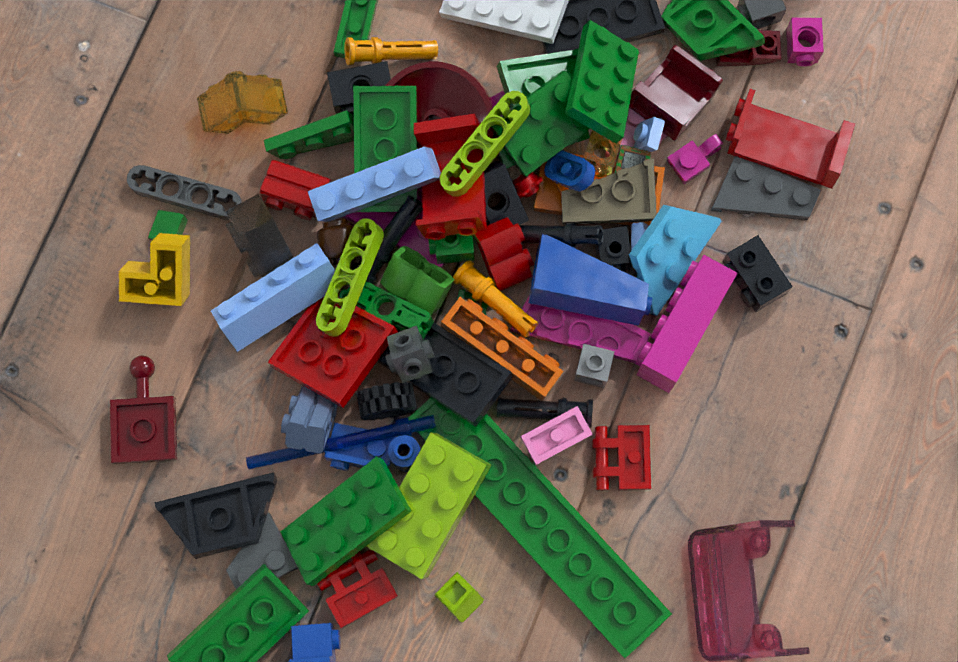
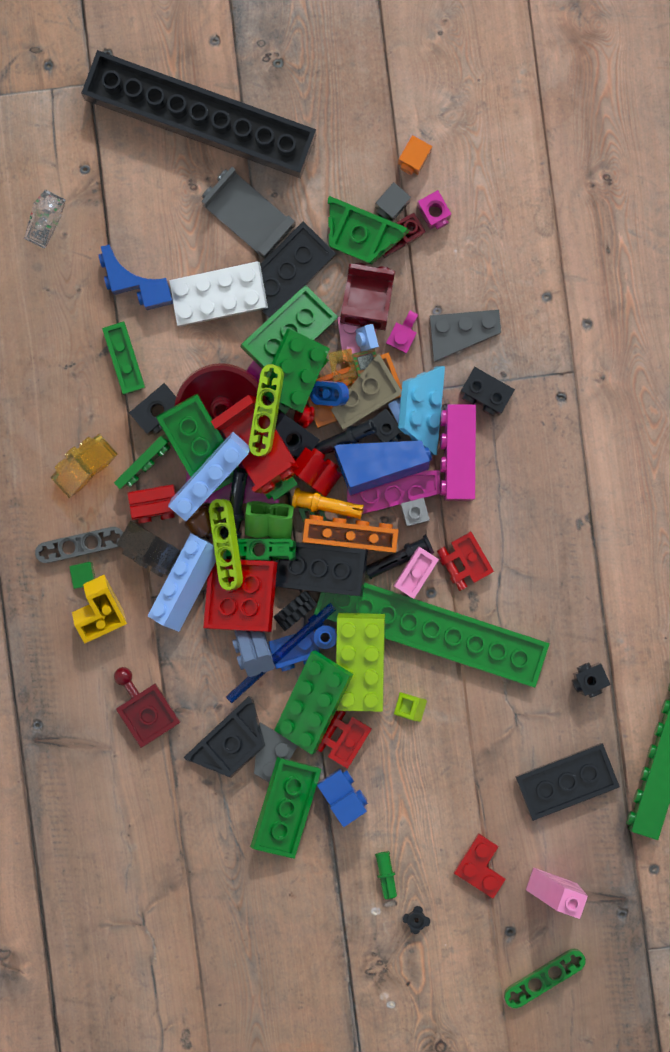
camera: 30 degrees left, 10 degrees up
light orange pin [344,37,438,65] -> none
dark grey brick [386,326,435,383] -> none
green plate [565,20,639,144] -> none
clear pink windscreen [688,520,810,661] -> none
panel [725,89,855,189] -> none

